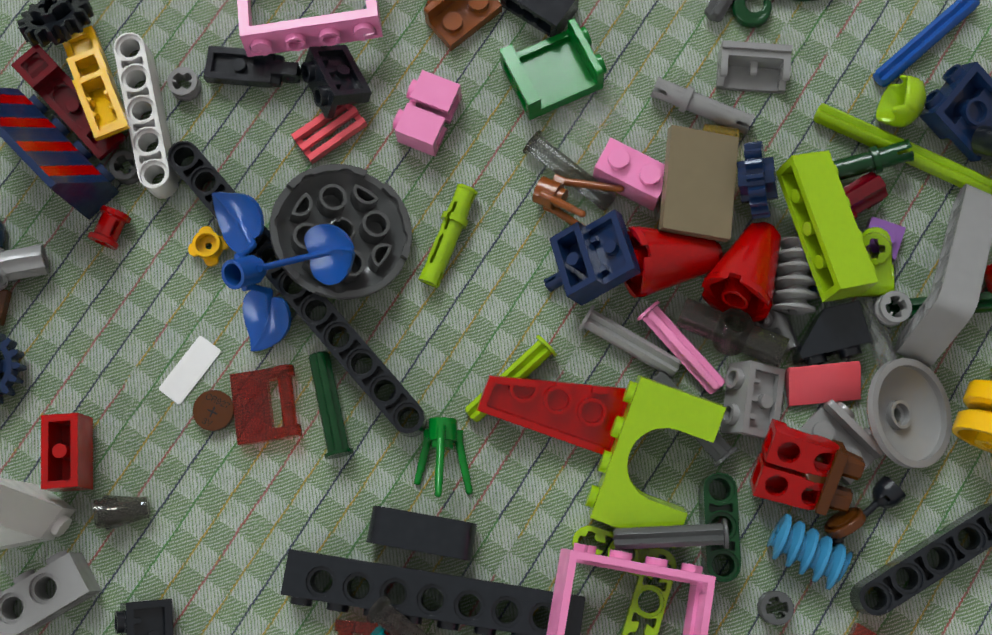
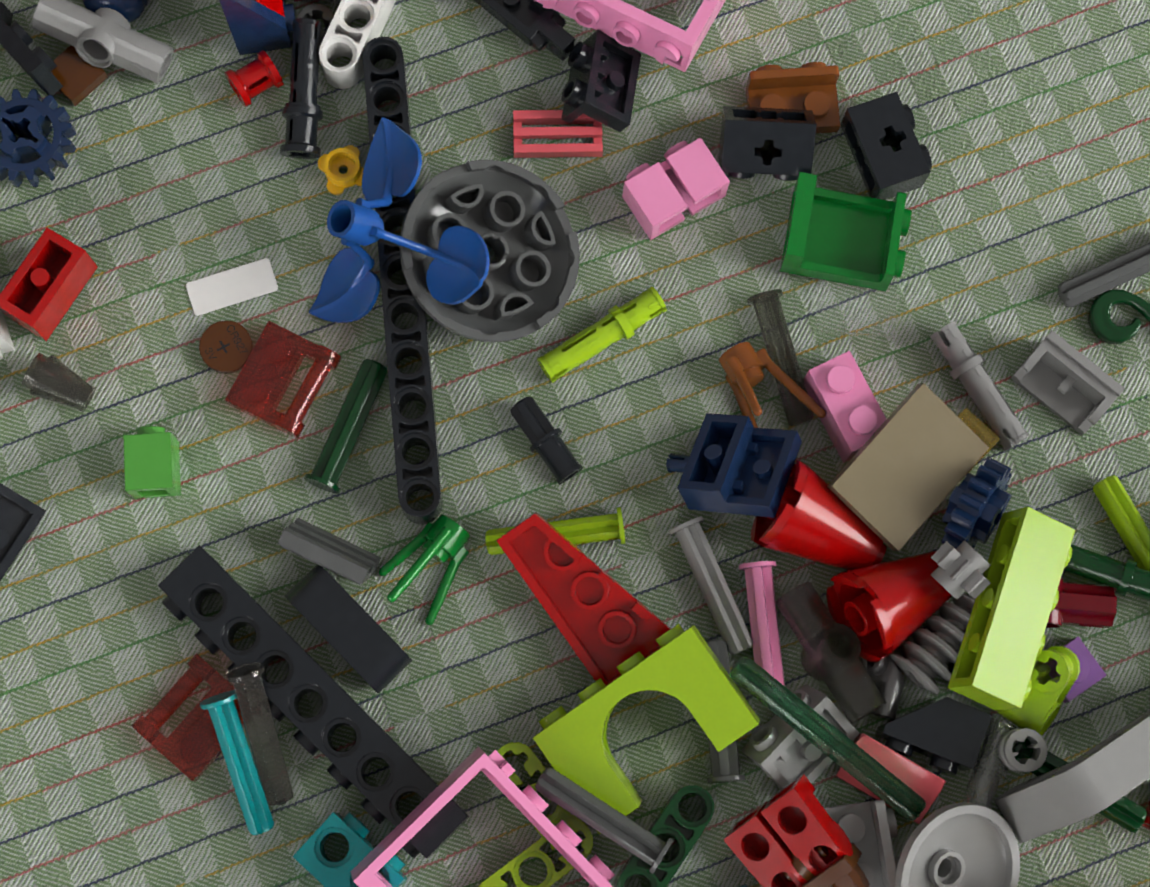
camera: 25 degrees right, 0 degrees up
none -> bright green brick [123,426,181,499]
none -> dark grey tile [278,518,381,585]
none -> black pin [280,18,323,159]
none -> black axle [510,396,583,485]
none -> black brick [719,106,817,181]
none -> clear green axle [729,657,926,821]
none -> light grey gear [931,540,991,600]

